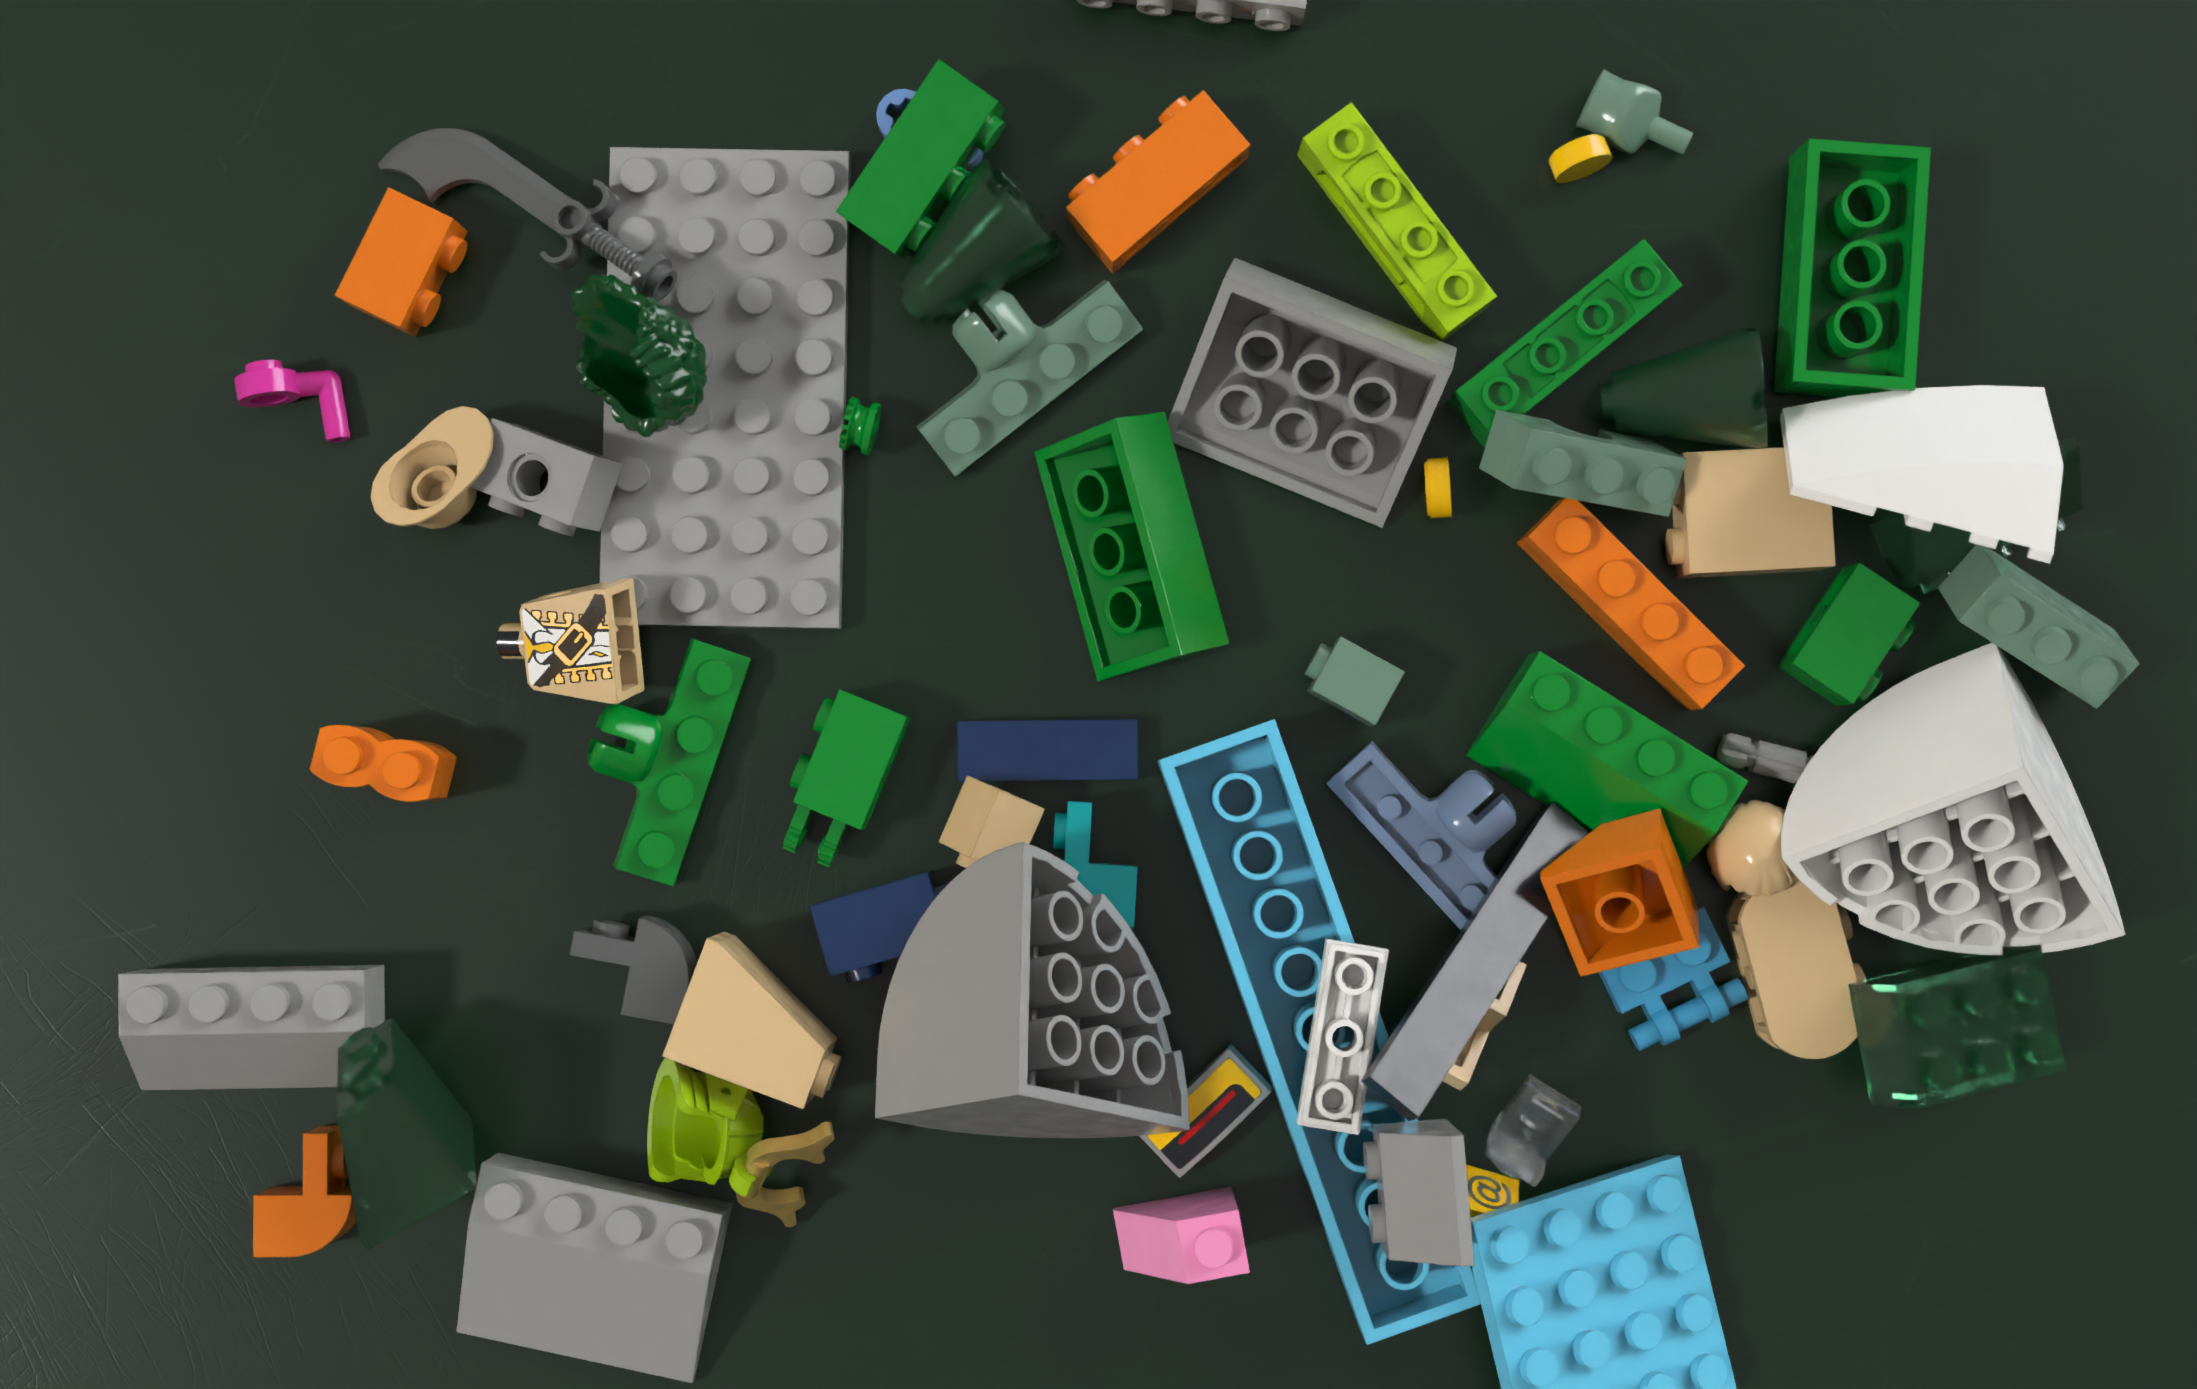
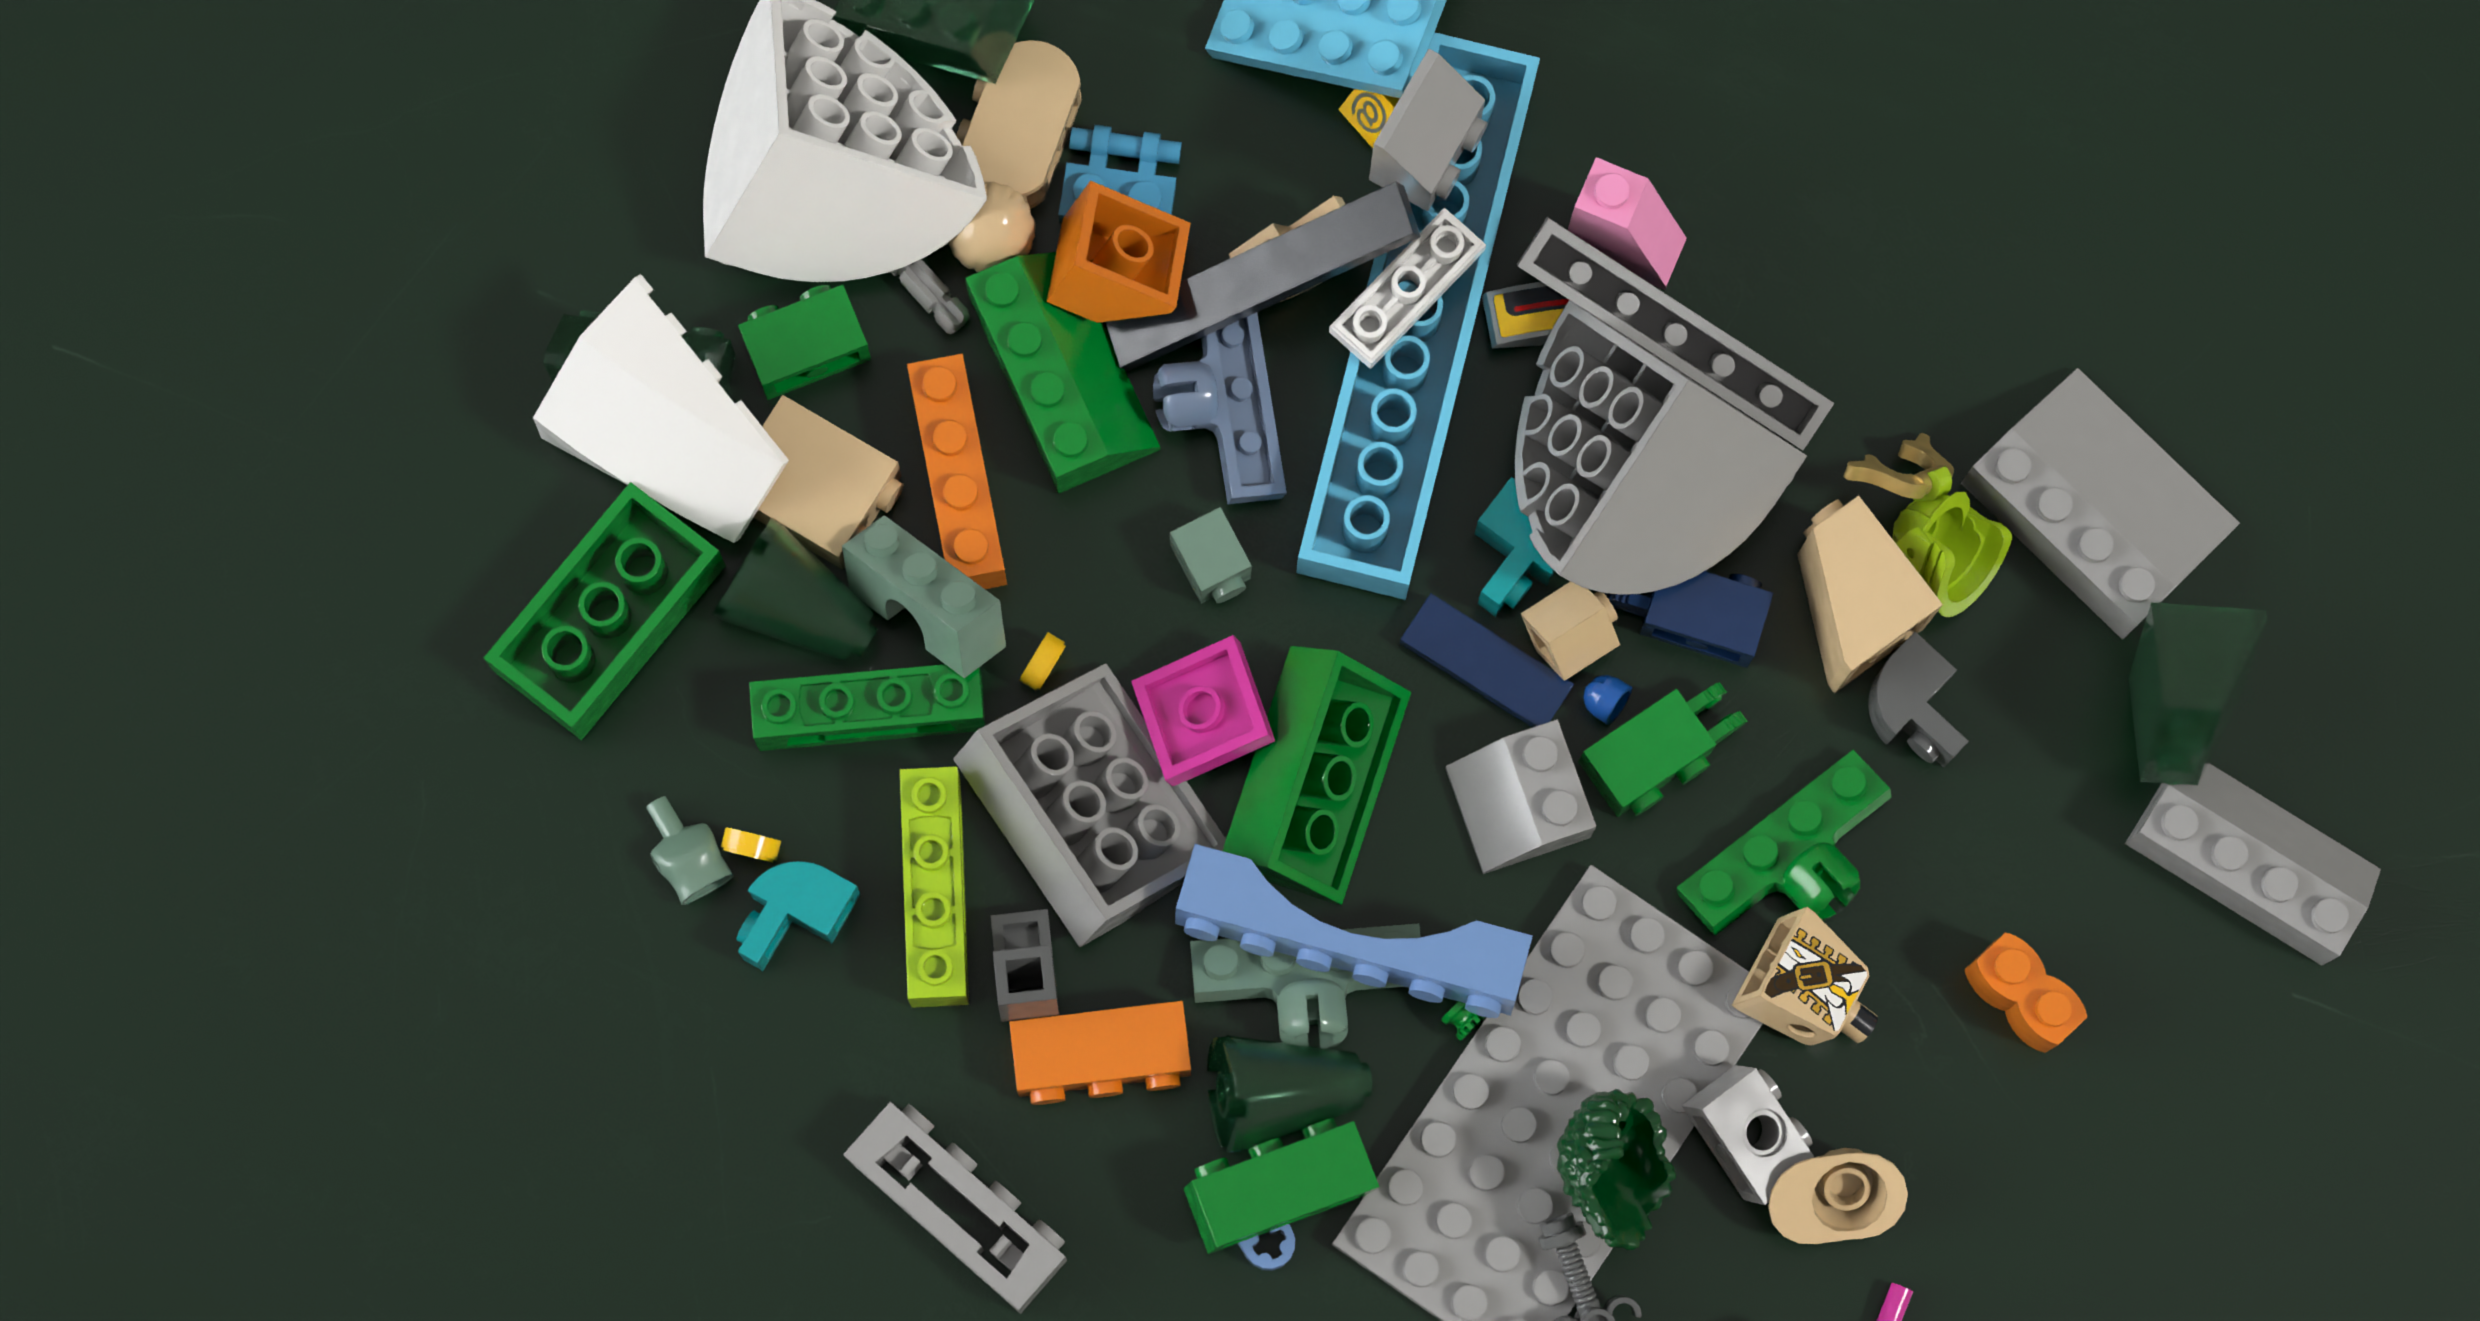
camera: 150 degrees left, 10 degrees down
orange brick [253,1126,369,1257] -> none
clear bracket [1485,1074,1582,1186] -> none
sand green brick [1938,544,2140,709] -> none
none -> teal brick [736,861,861,971]
none -> dark grey brick [990,909,1059,1022]
none -> dark pink plate [1131,635,1275,787]
none -> medium blue arch [1175,844,1533,1018]
none -> light grey slope [1445,719,1596,874]
none -> light grey brick [1517,217,1834,451]
none -> blue hinge [1583,675,1632,725]

